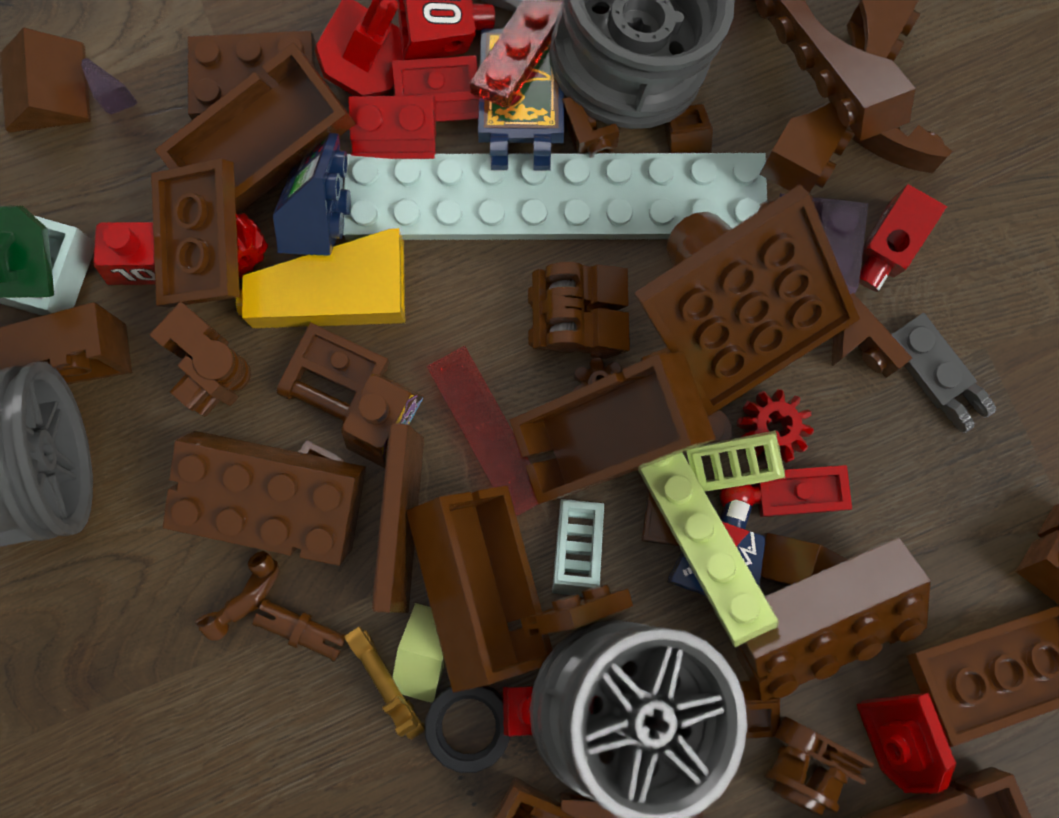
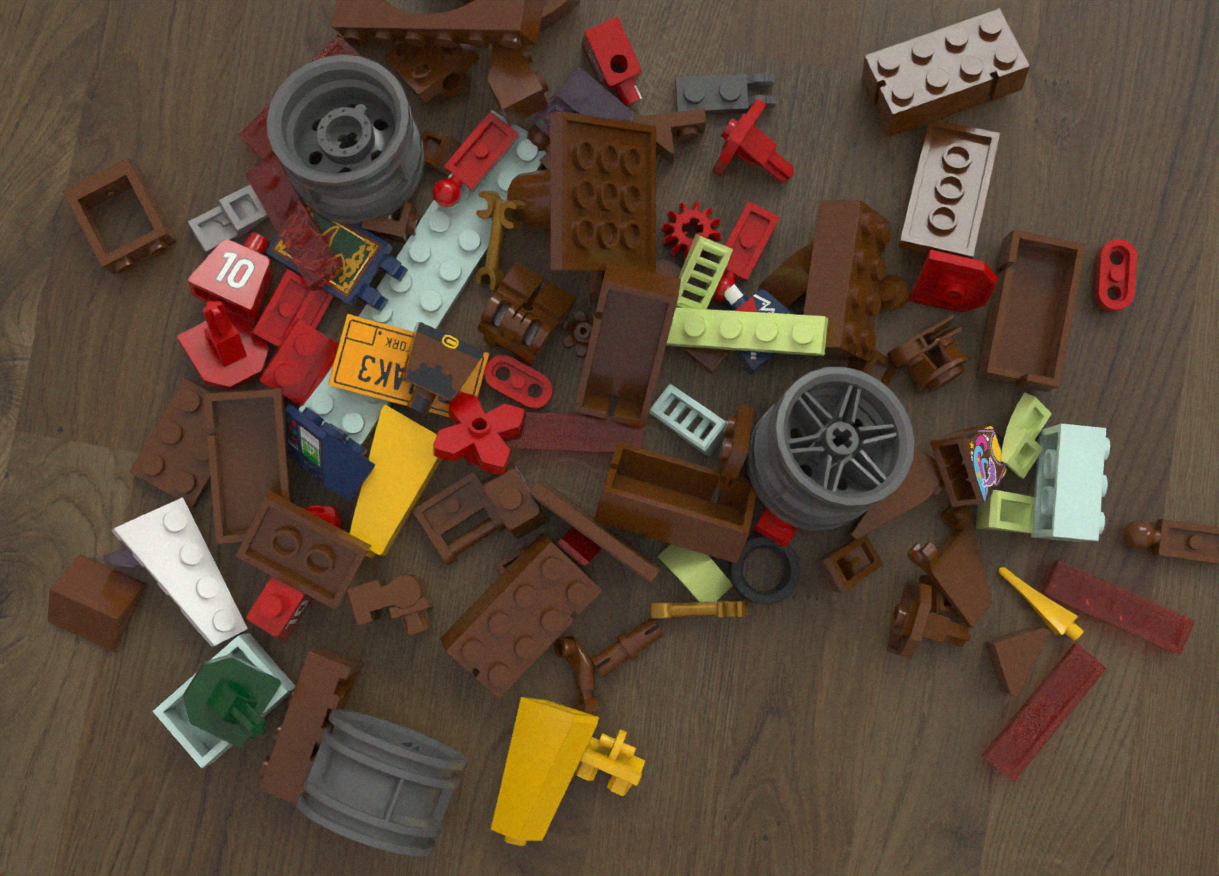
camera: 60 degrees left, 5 degrees up
none -> white wing [111,498,248,647]
none -> light orange tile [328,314,489,417]
none -> reddish brown plate [384,42,480,104]
none -> torso [401,322,485,415]
none -> red plate [432,111,519,208]
none -> red plant [433,391,525,475]
none -> pearl gold bar [476,191,526,290]
none -> red plate [484,355,553,410]
none -> yellow slope [491,697,599,846]
none -> red slope [558,526,601,567]
none -> yellow hips [575,729,645,796]
none -> red piece [712,98,794,183]
none -> reddish brown plate [879,275,909,311]

